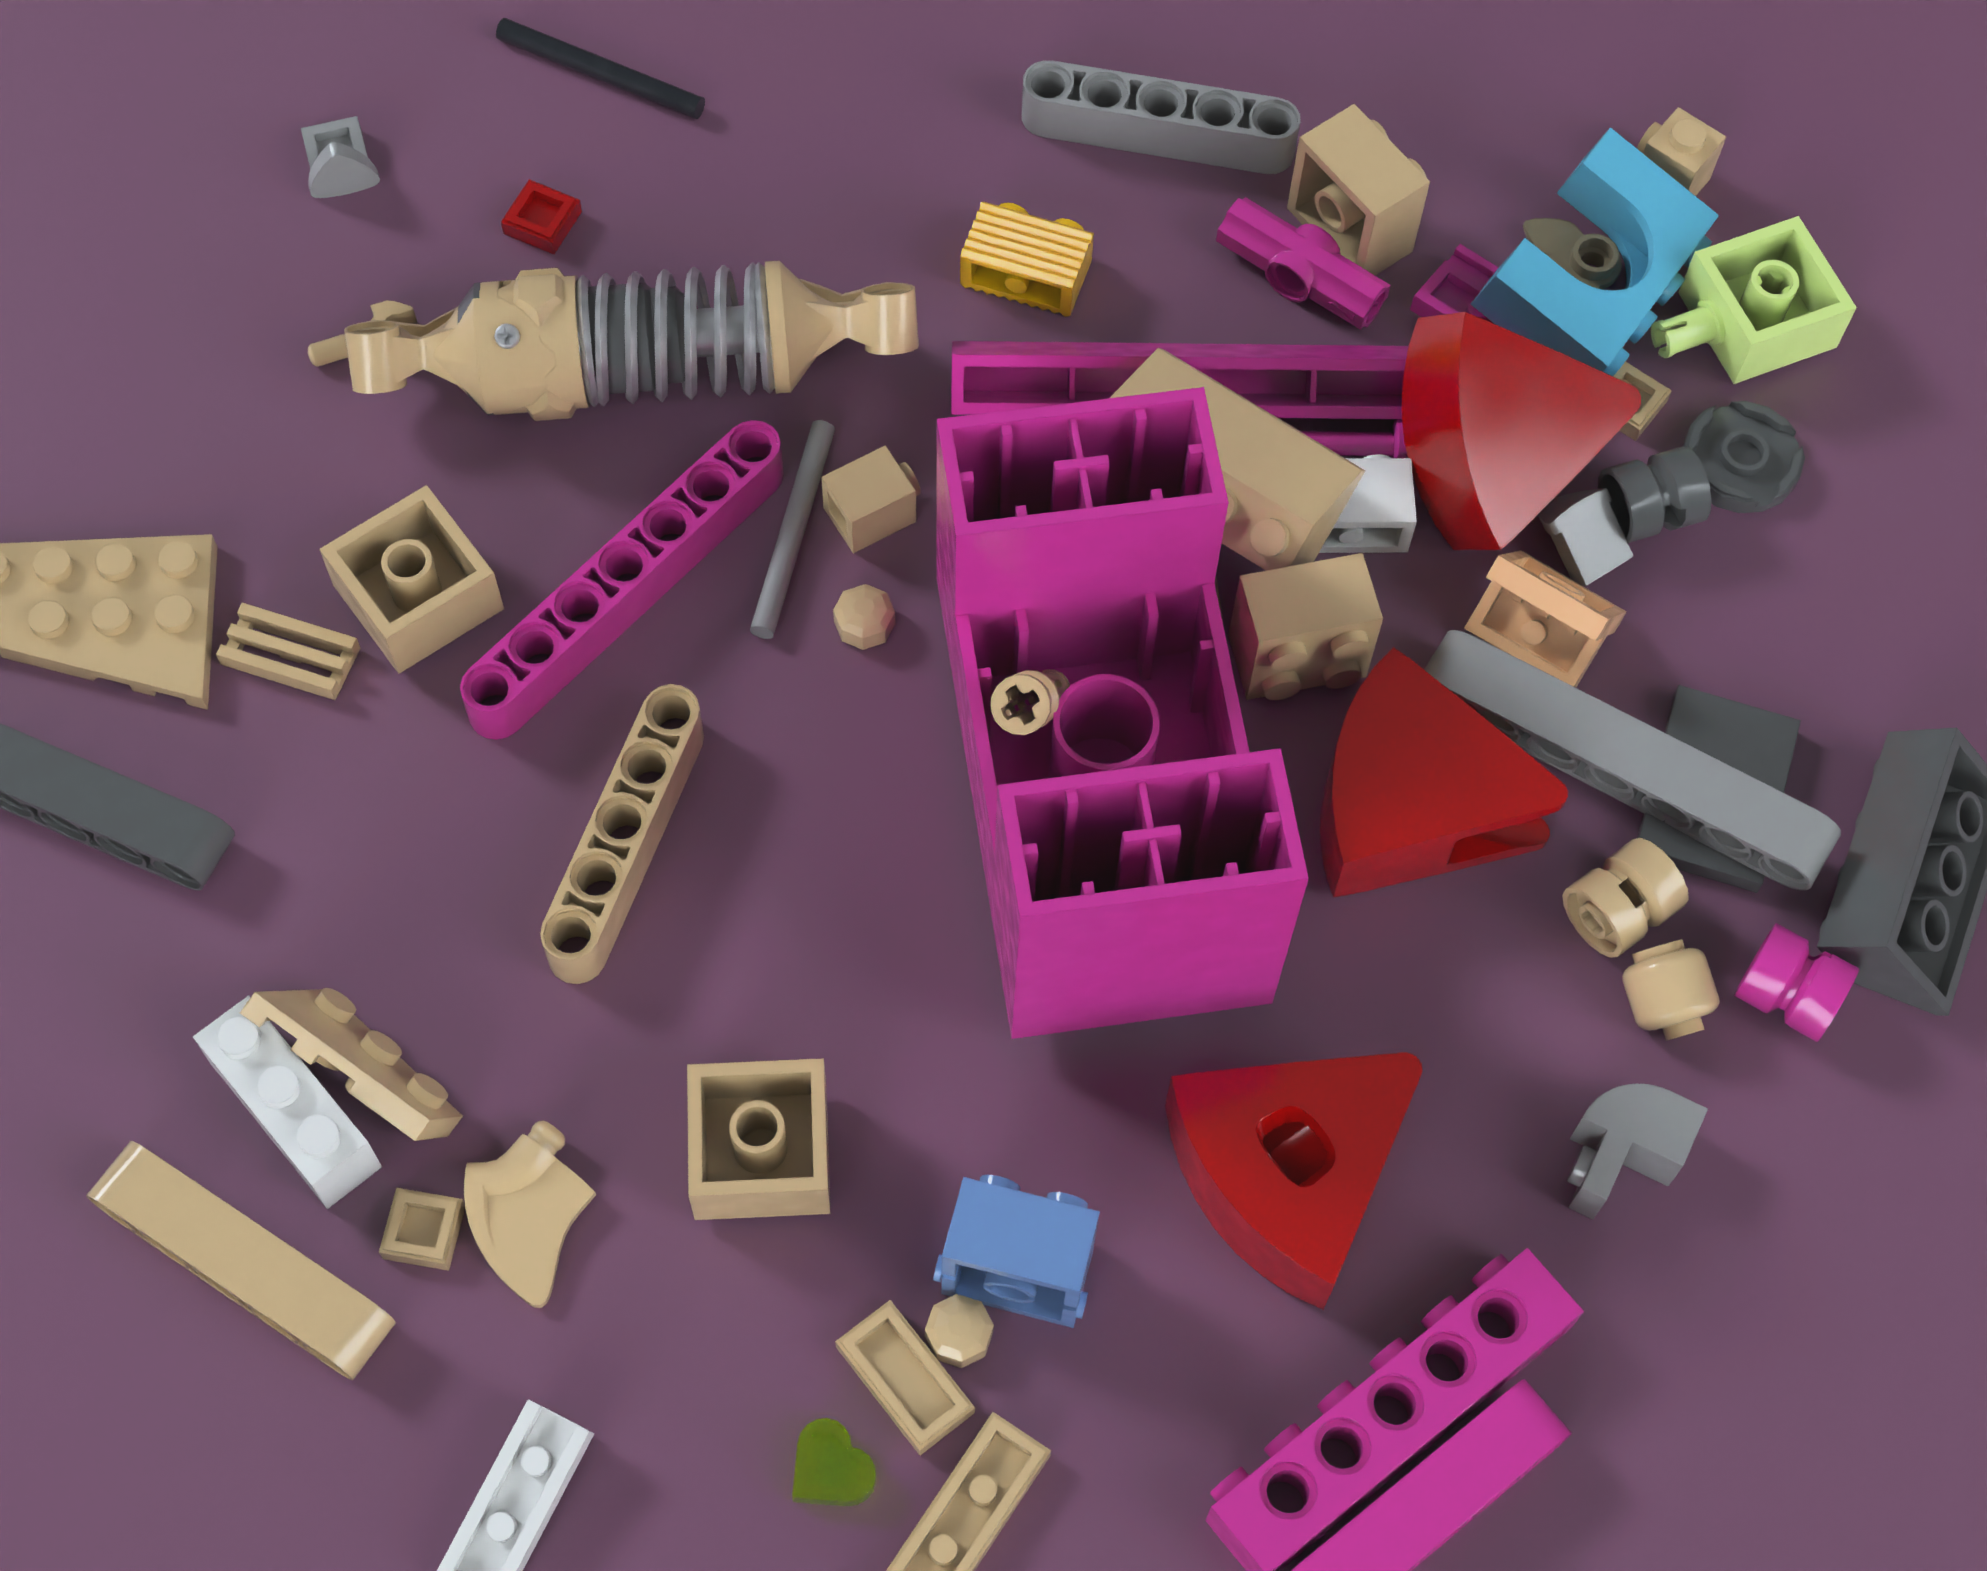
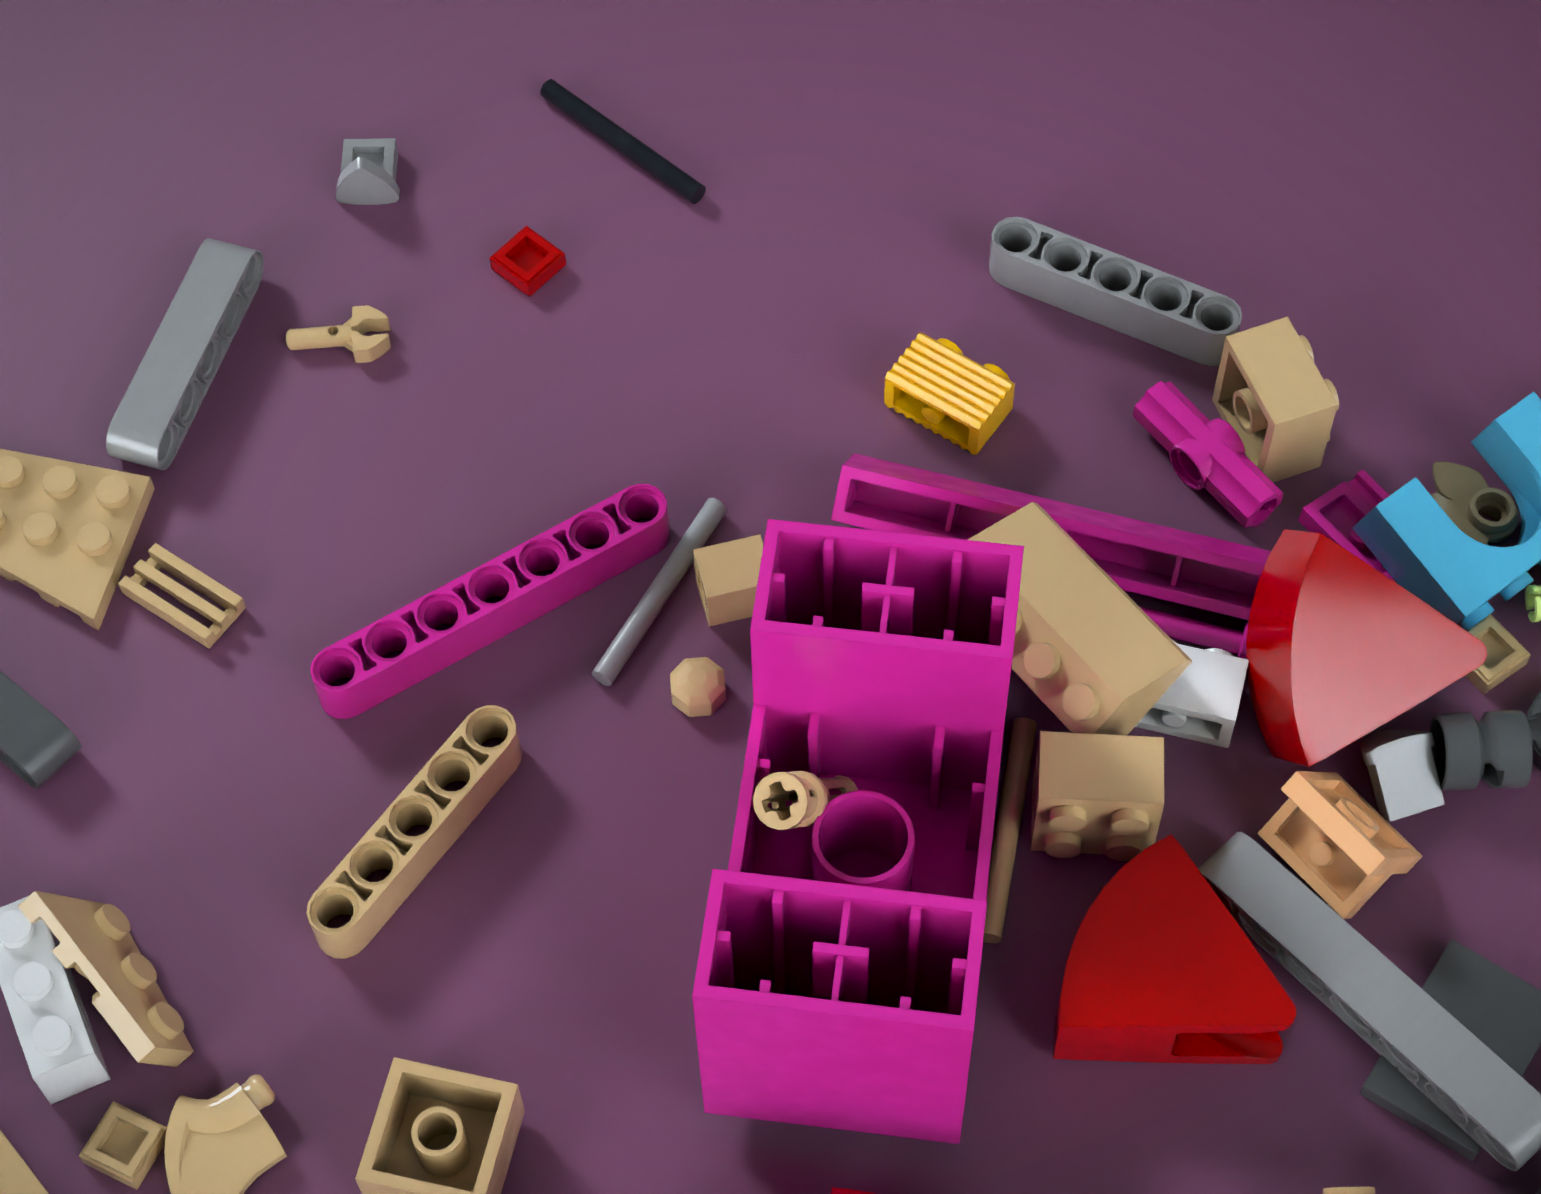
camera: 20 degrees right, 5 degrees down
tan brick [319,485,504,674] -> none
tan piece [344,260,919,421] -> none
tan wheel [1562,838,1689,958] -> none
none -> light grey beam [106,238,264,470]

